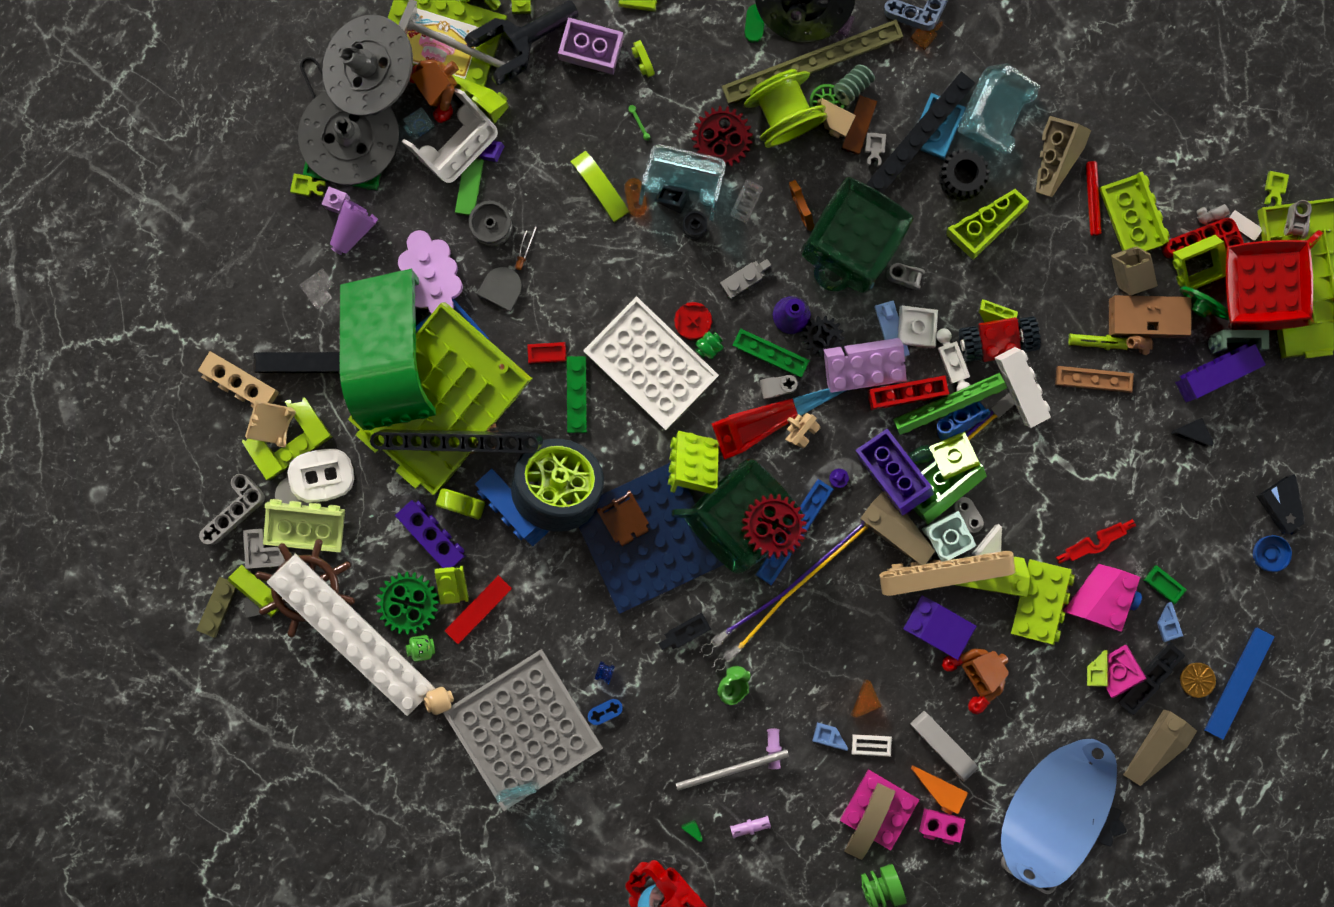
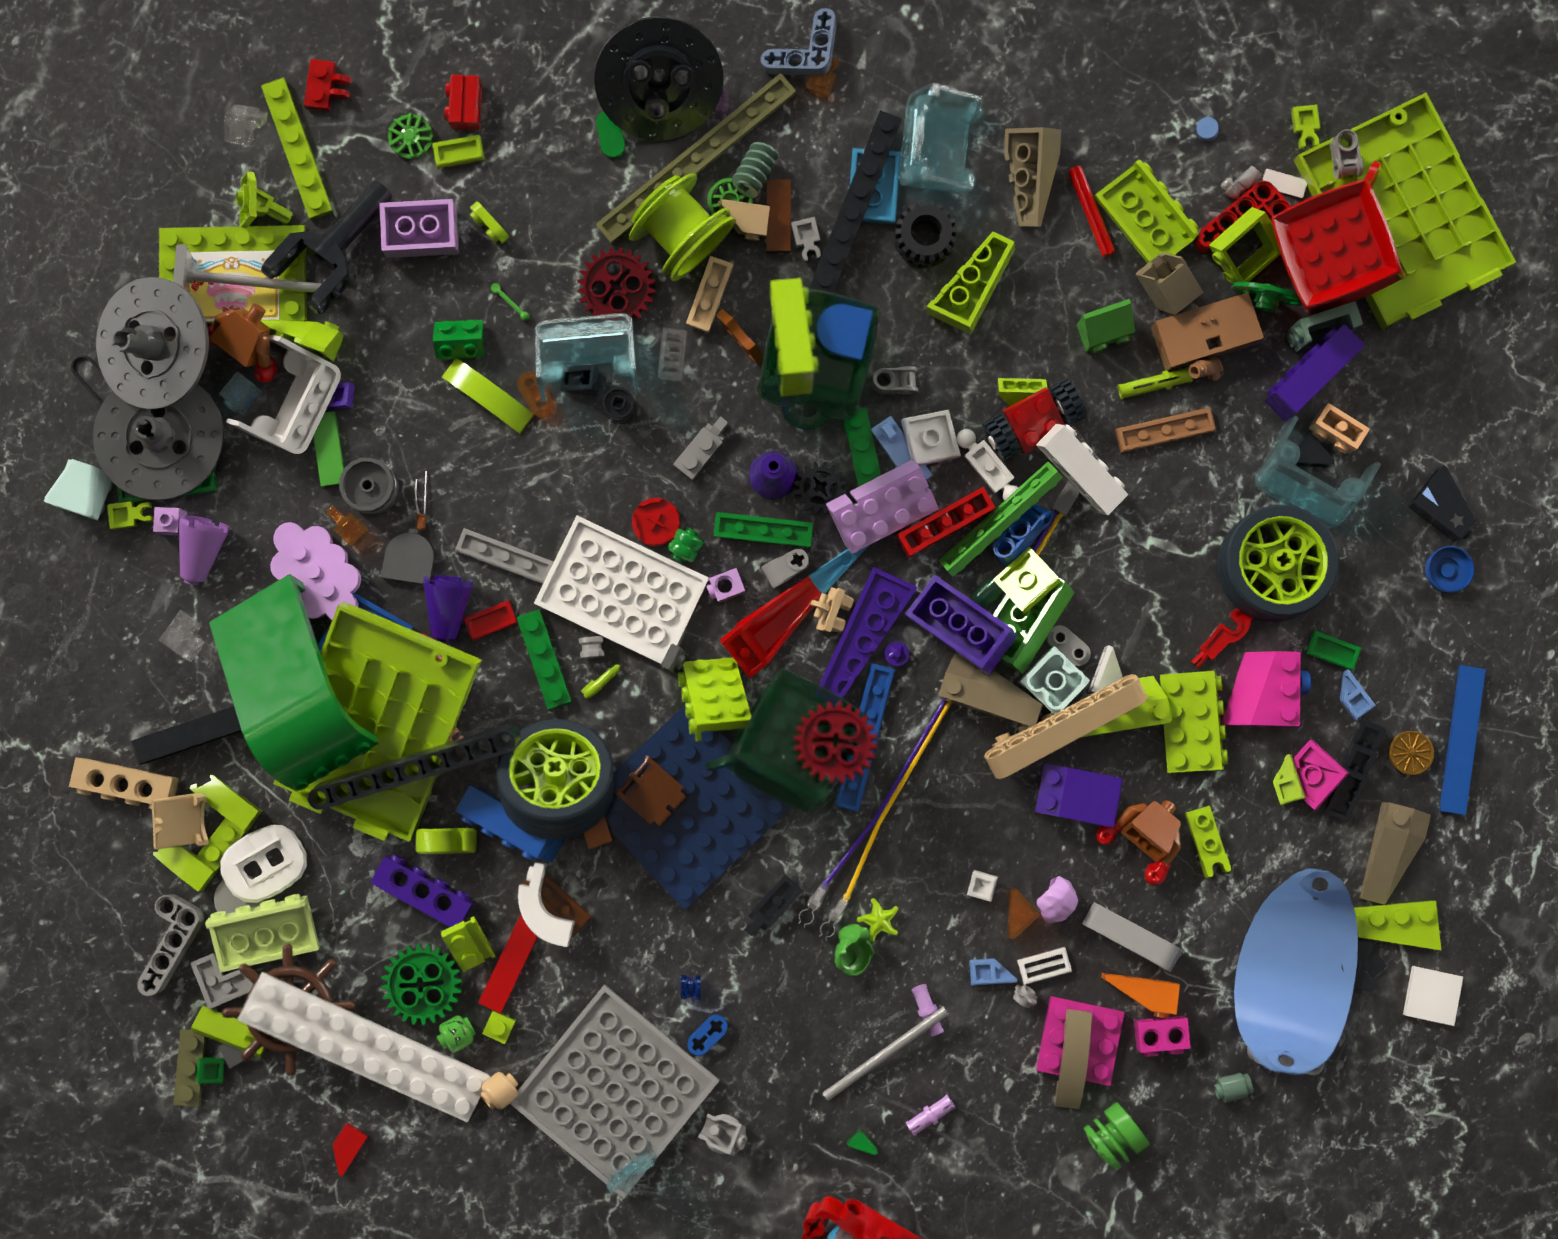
camera: 15 degrees left, 0 degrees up
none -> light aqua piece [44,459,113,520]
none -> green tile [196,1057,225,1084]
none -> clear orange plate [325,505,369,547]
none -> red tile [333,1123,369,1177]
none -> dark purple cone [423,575,473,643]
none -> green bracket [433,320,485,359]
none -> light grey tile [455,528,554,584]
none -> lime plate [482,1010,516,1044]
none -> white arch [518,862,575,947]
none -> reddish brown tile [522,873,592,935]
none -> light grey wheel [579,636,605,659]
none -> lime piece [581,665,620,699]
none -> dark orange panel [584,816,614,849]
none -> dark grey plate [661,643,687,674]
none -> tan plate [686,256,733,333]
none -> light grey hand [698,1114,747,1156]
none -> lavender brick [707,568,746,603]
none -> lime wedge [770,278,818,396]
none -> dark purple wing [812,567,917,708]
none -> blue tile [816,304,873,361]
none -> green plate [842,407,881,487]
none -> lime animal [857,898,898,942]
none -> white tile [967,870,998,902]
none -> light grey plate [1013,985,1038,1008]
none -> lavender hair [1037,876,1078,923]
none -> bright green slope [1076,299,1135,353]
none -> lime plate [1185,806,1231,878]
none -> medium blue piece [1196,117,1219,142]
none -> sand green brick [1214,1073,1253,1103]
none -> wheel [1217,504,1339,622]
none -> clear light blue windscreen [1255,416,1381,528]
none -> light nougat brick [1308,403,1370,454]
none -> lime wing [1354,900,1442,951]
none -> white tile [1403,966,1463,1026]

